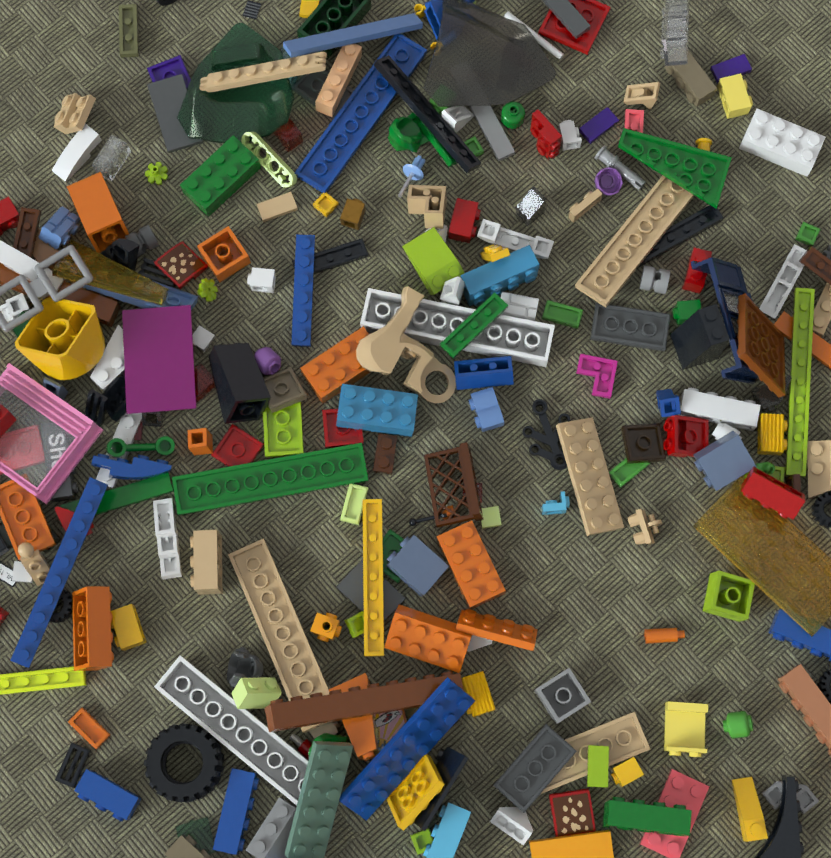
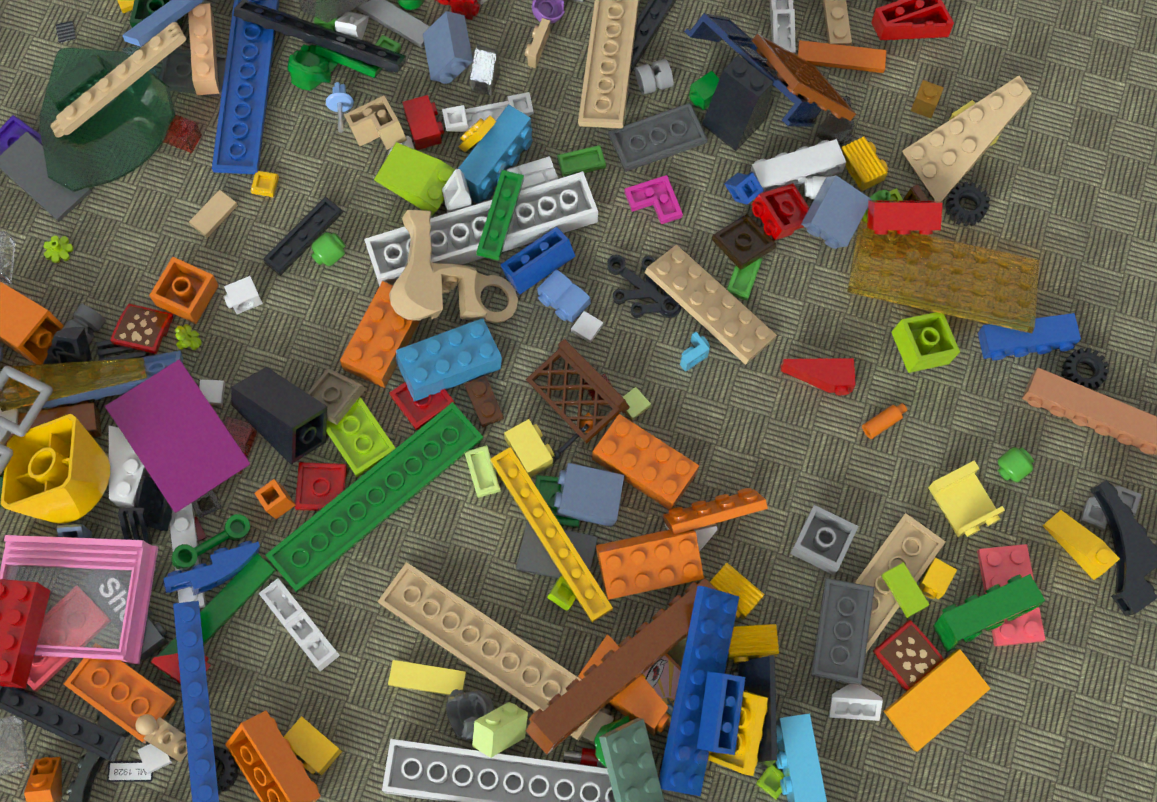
camera: 35 degrees left, 5 degrees down
green brick [180,135,261,217] -> none
tan brick [190,530,223,595] -> none
yellowish green beam [241,131,297,188] -> none
medium lavender head [254,347,281,375] -> none
blue plate [291,234,315,347] -> none
light orange brick [310,612,342,643] -> none
pearl gold brick [340,198,366,230] -> none
tan hips [627,509,662,545] -> none
red brick [682,247,712,294] -> none
lime plate [785,288,815,477] -> none
none -> bright green head [311,232,346,266]
none -> light yellow tile [388,660,466,695]
none -> sand blue brick [423,11,473,84]
none -> light yellow brick [504,419,555,478]
none -> white tile [571,311,603,343]
none -> blue brick [697,672,745,755]
none -> yellow brick [727,624,779,664]
none -> red slope [780,358,856,396]

